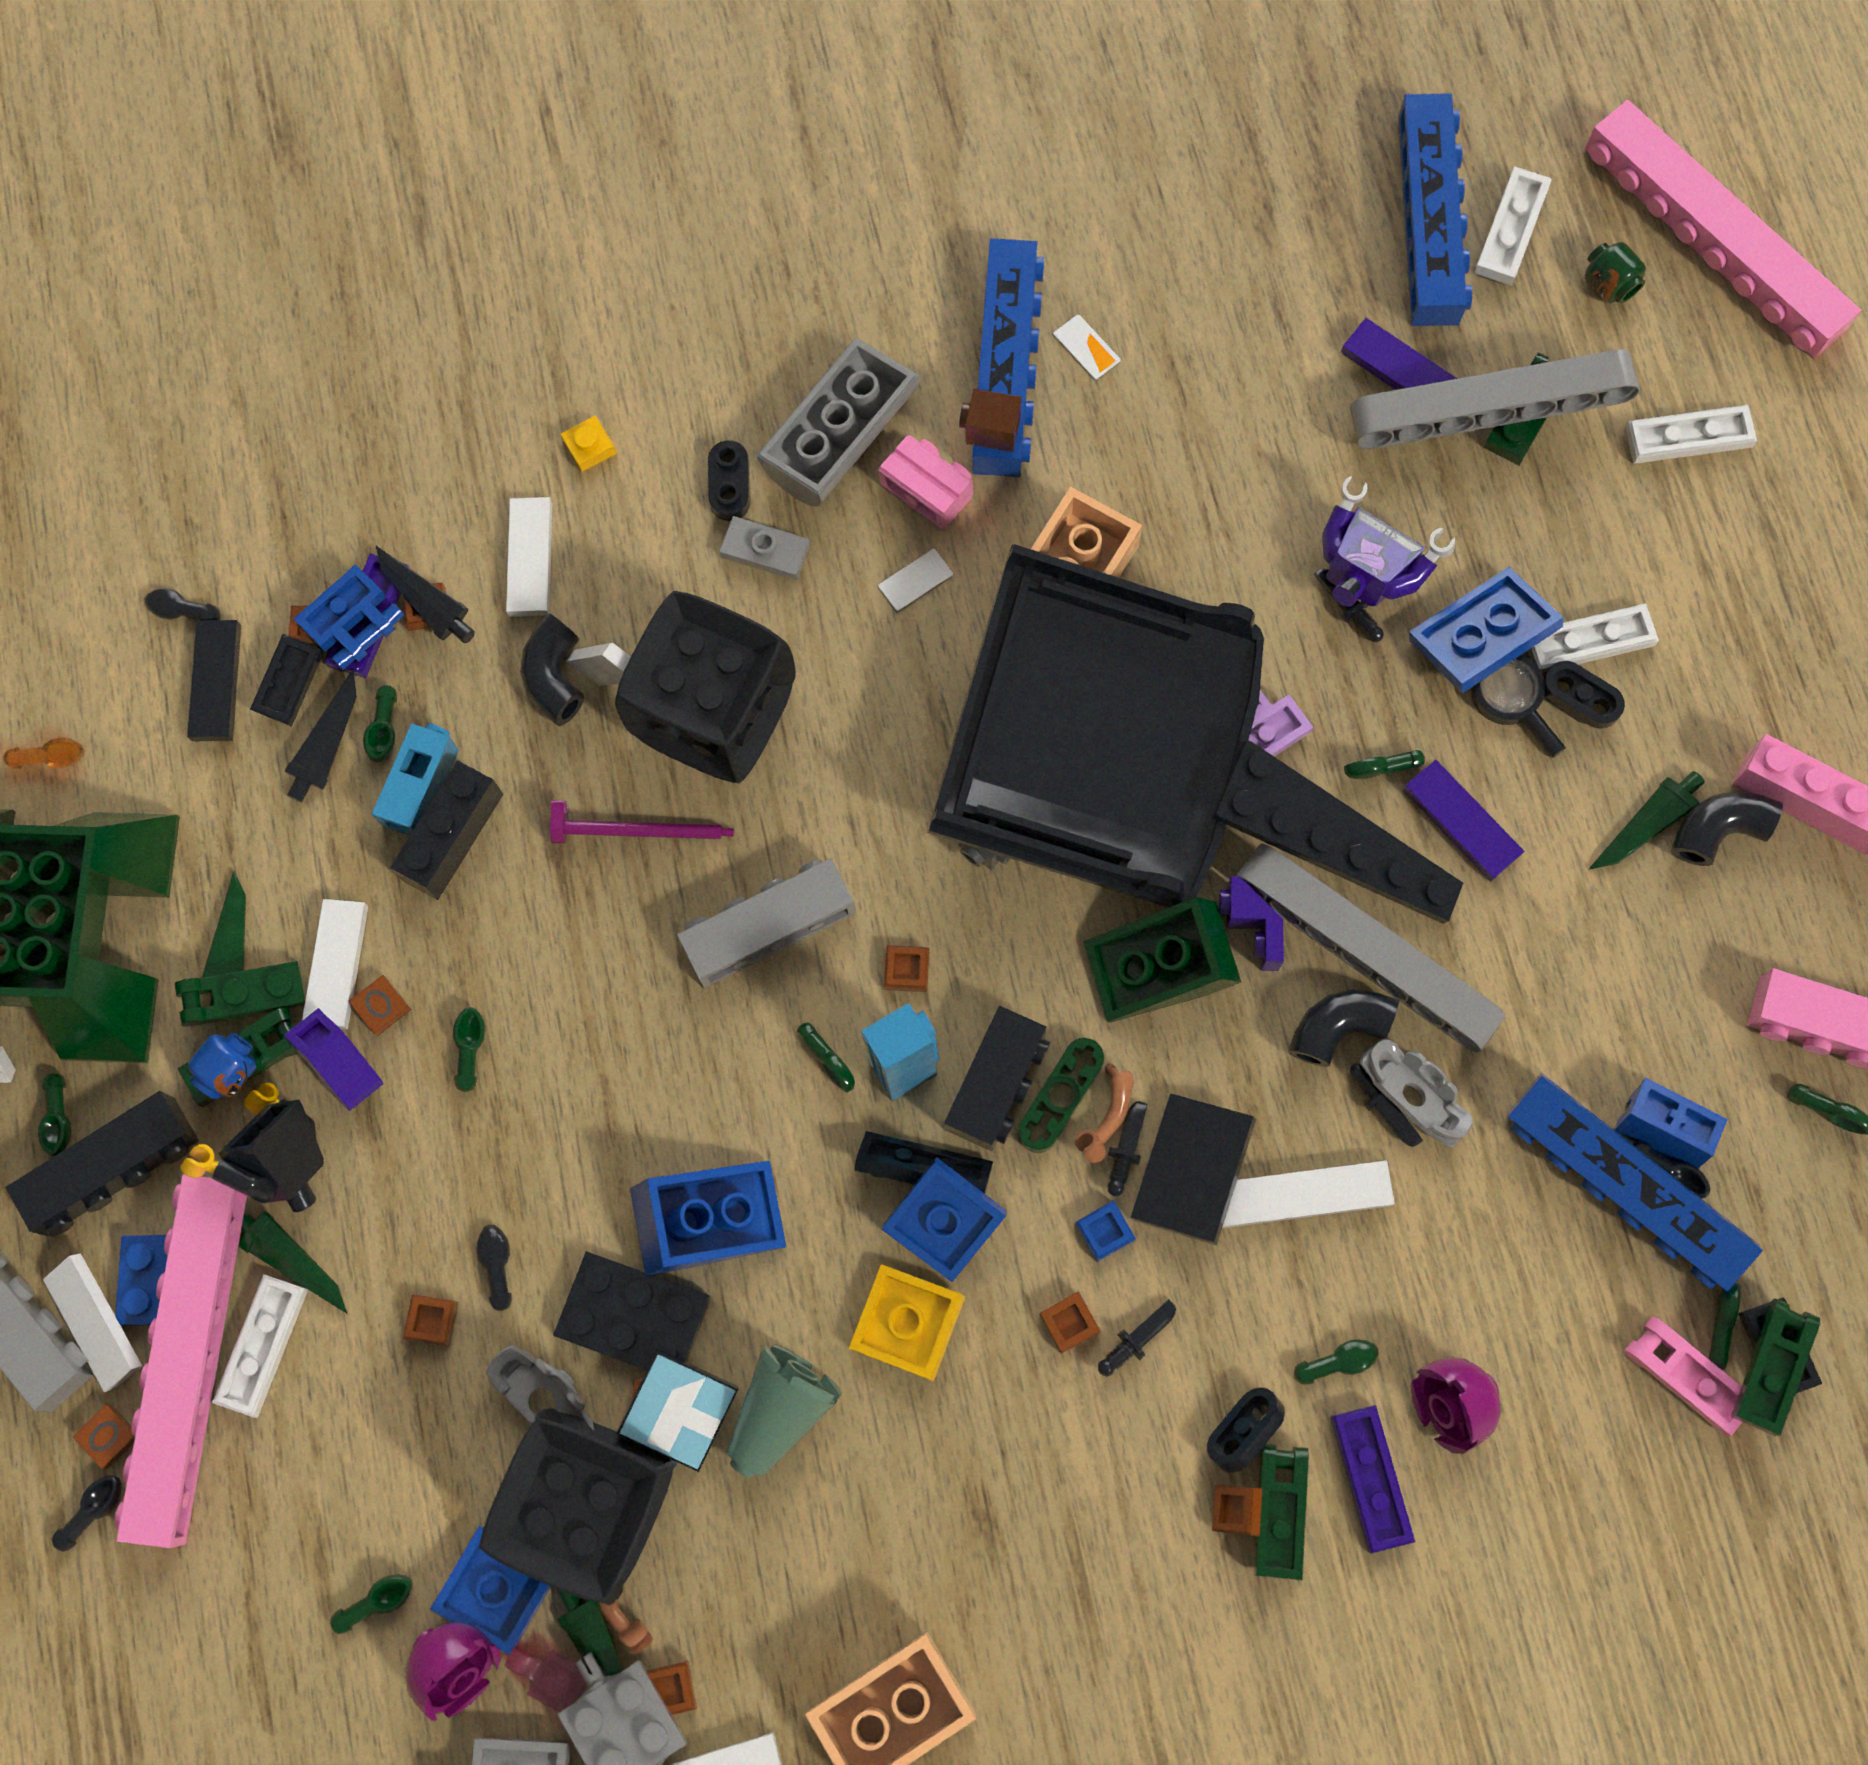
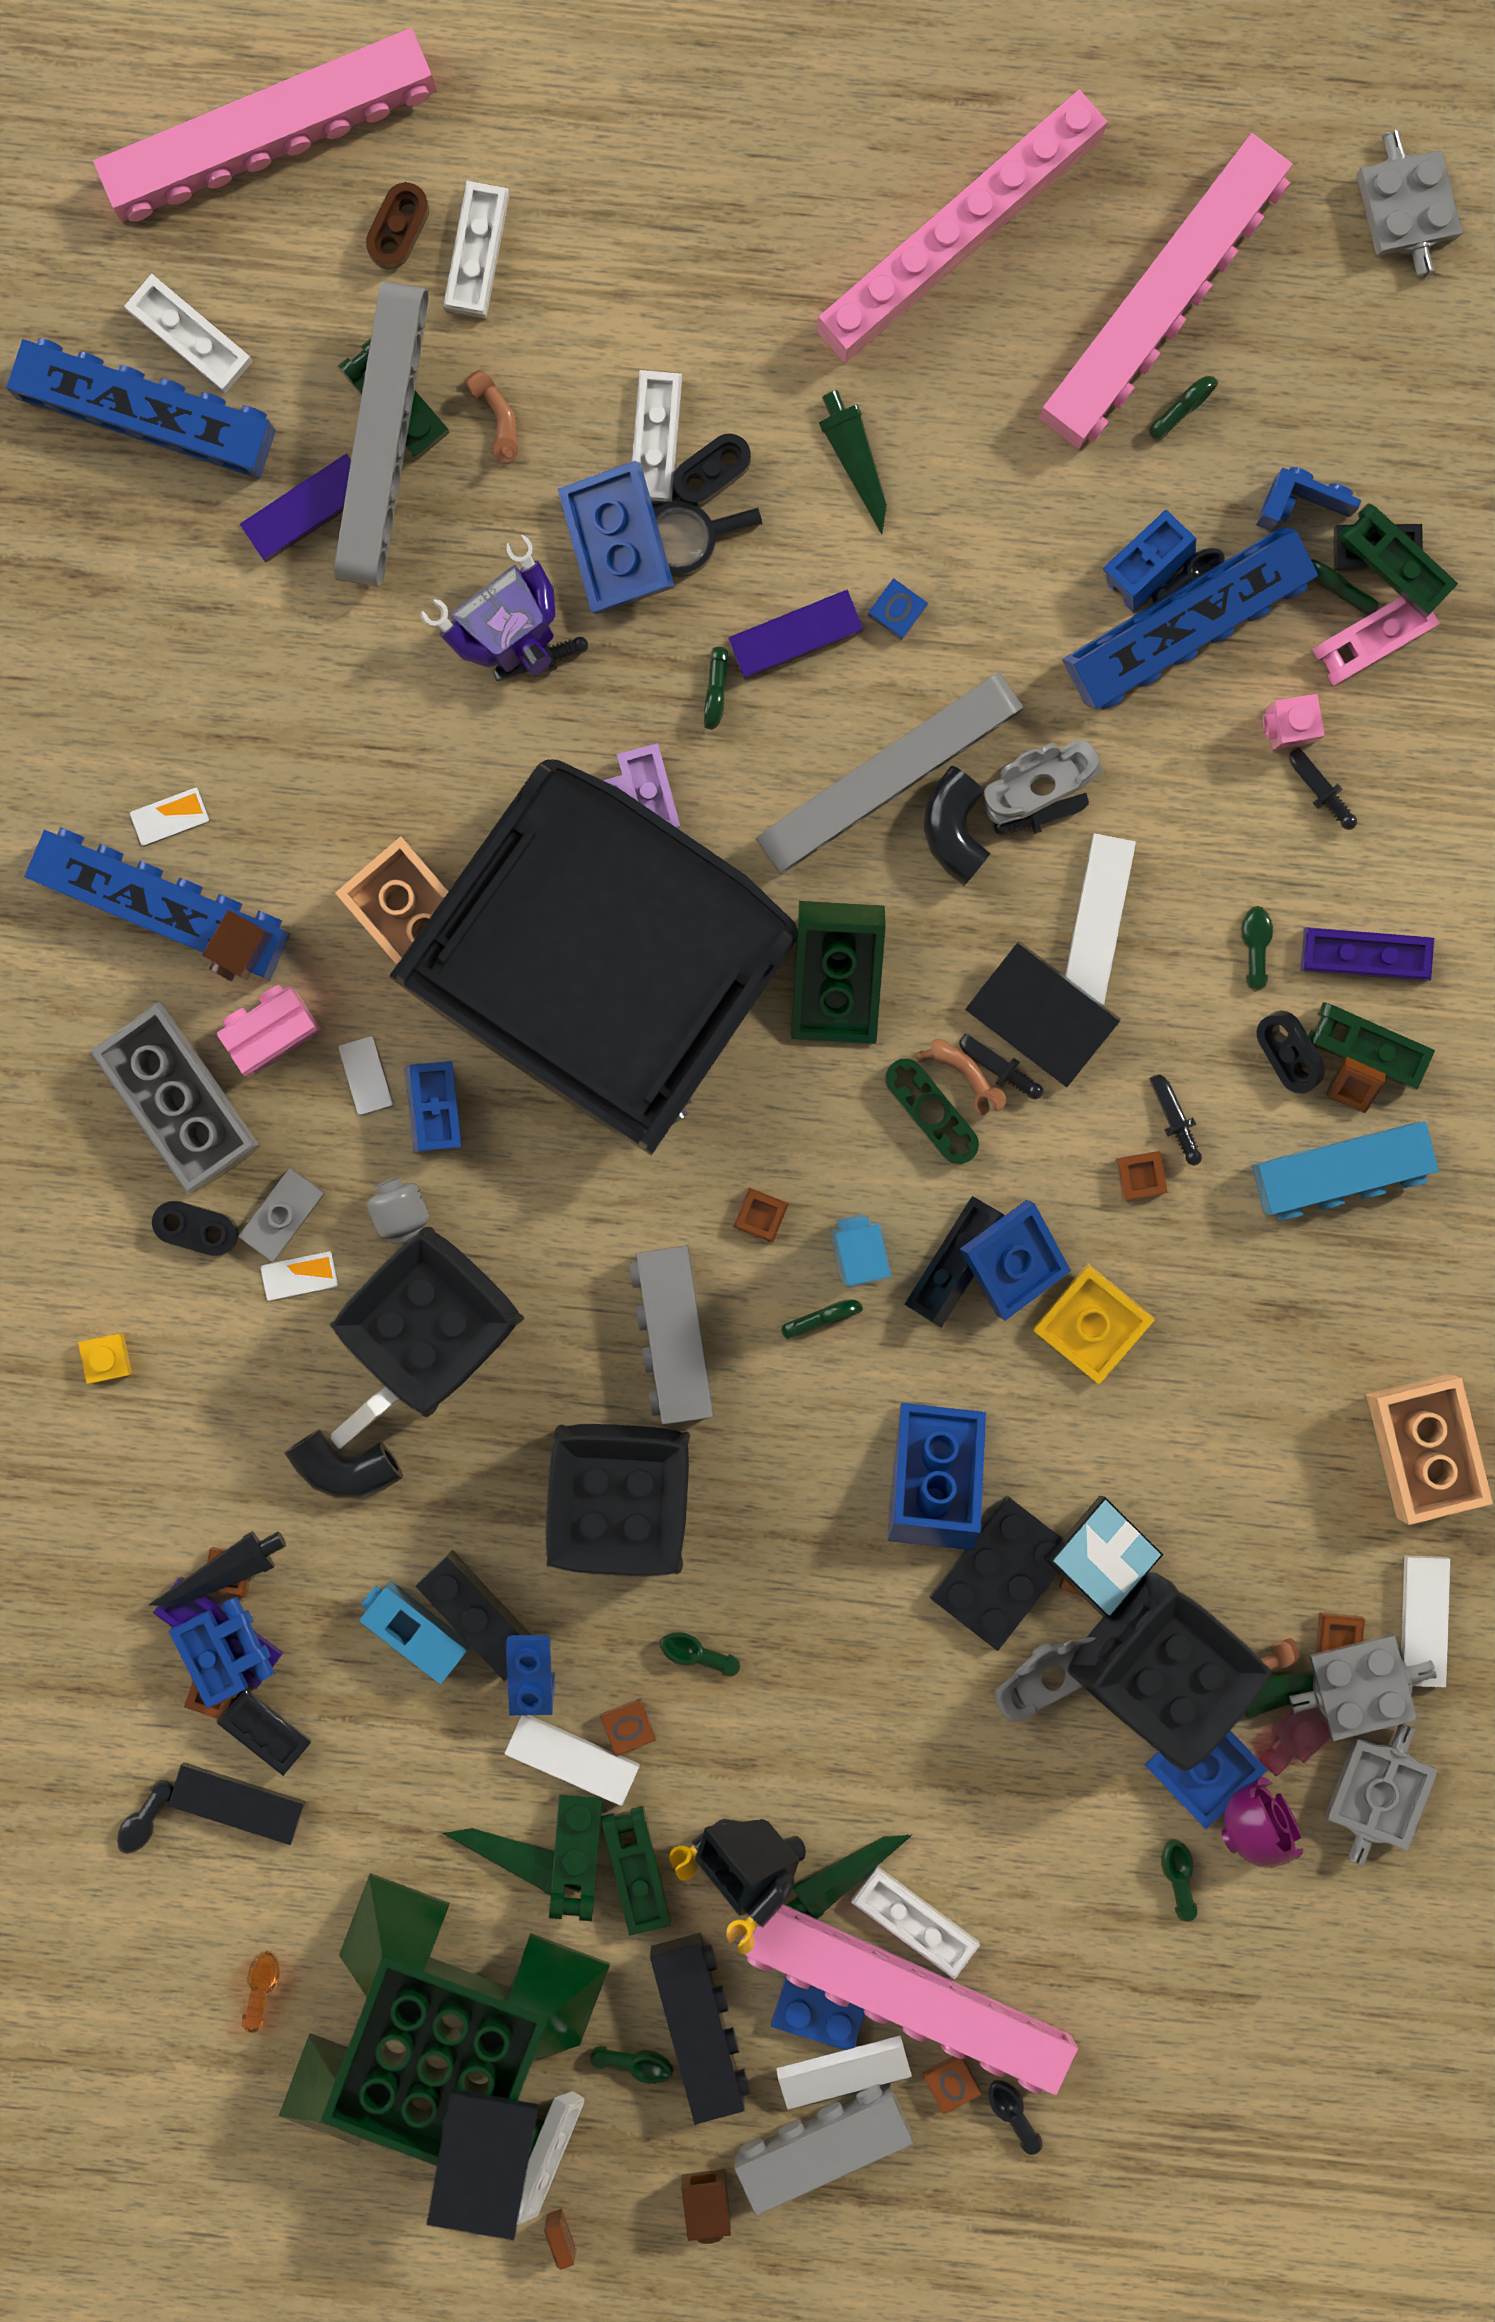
camera: 75 degrees left, 15 degrees up
blue head [188,1033,256,1100] -> none
black bar [284,669,357,803] -> none
dark purple slope [284,1008,384,1111] -> none
dark green piece [363,685,397,763] -> none
dark orange tile [403,1294,459,1347] -> none
black piece [476,1225,512,1311] -> none
white tile [506,497,553,617] -> none
magenta piece [550,800,734,844] -> none
sand green cone [727,1345,842,1478] -> none
black brick [944,1005,1051,1152] -> none
blue tile [1075,1200,1136,1262] -> none
black wing [1212,740,1464,924] -> none
dark purple slope [1219,876,1284,971] -> none
magenta cylinder [1410,1358,1501,1454] -> none
dark green head [1585,242,1646,304] -> none
black cylinder [1671,791,1783,866] -> none
none -> white sticker [260,1251,338,1301]
none -> reddish brown plate [366,182,429,269]
none -> light grey head [367,1177,430,1244]
none -> blue hinge [405,1061,461,1153]
none -> nougat piece [465,370,518,463]
none -> blue bracket [506,1635,555,1716]
none -> black piece [546,1424,690,1576]
none -> blue tile [868,578,928,640]
none -> dark azure brick [1251,1121,1439,1221]
none -> blue bracket [1255,467,1362,531]
none -> bright pink brick [1263,693,1325,751]
none -> black piece [1289,747,1357,830]

